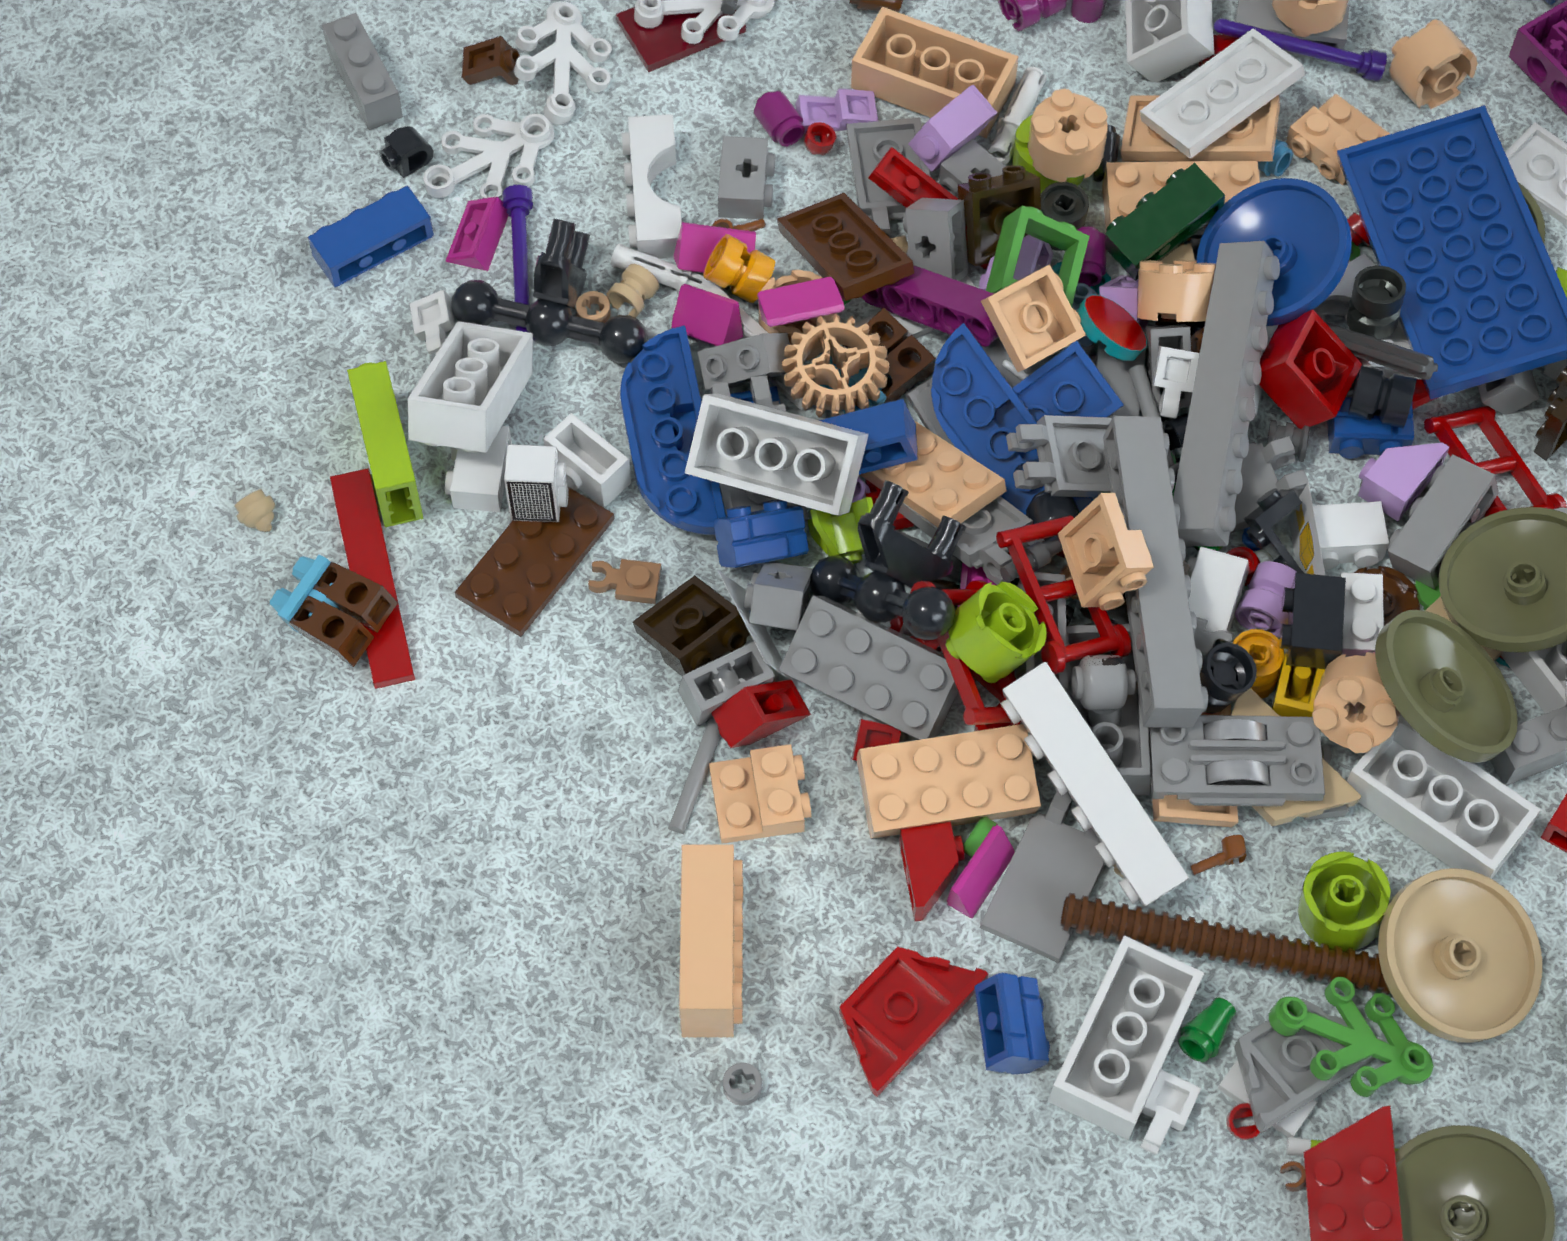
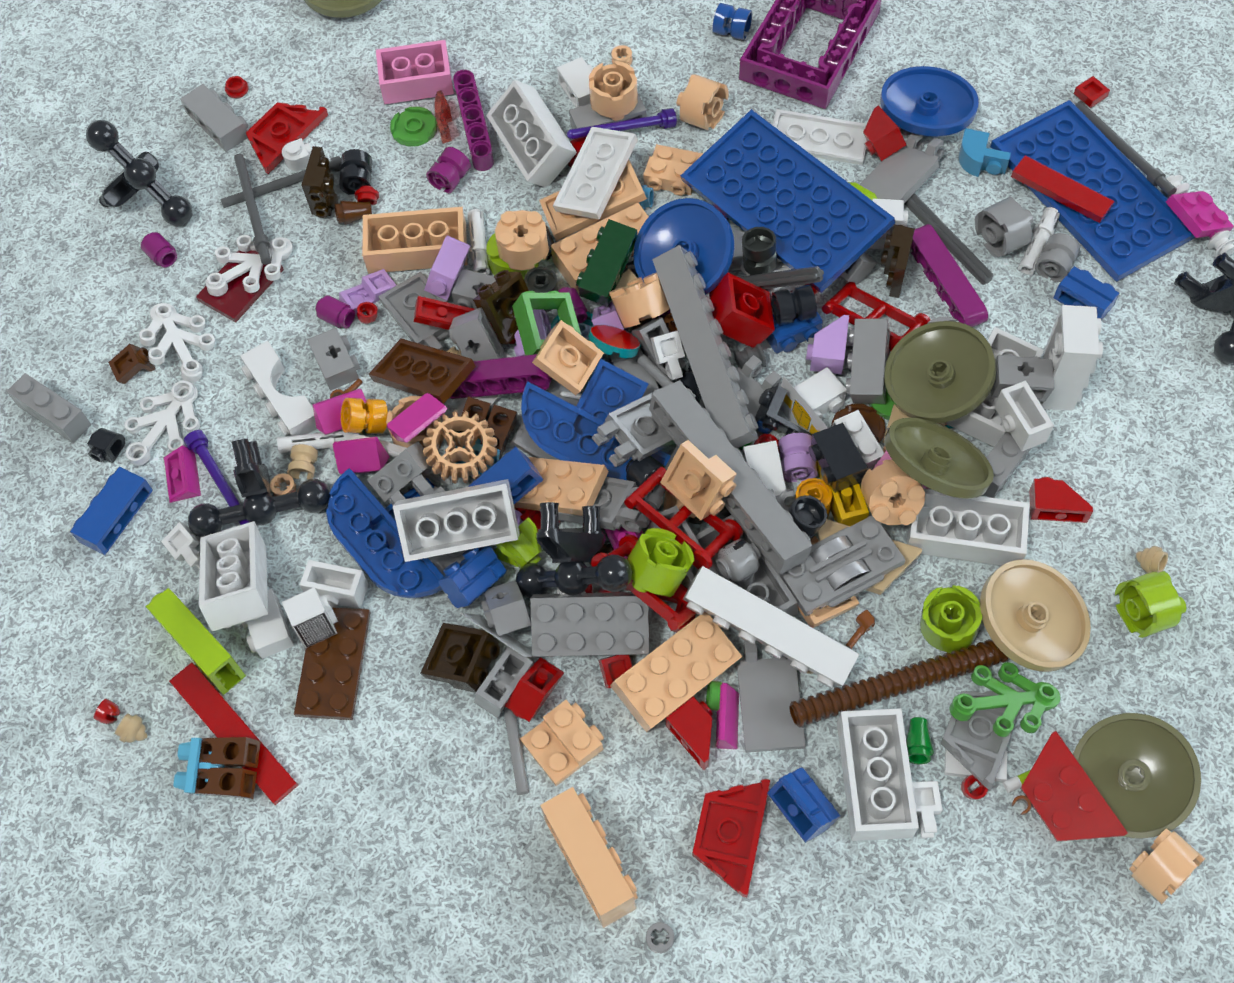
camera: 25 degrees left, 0 degrees up
medium nougat plate [588,559,662,604] -> none
none -> red hinge [94,698,120,724]

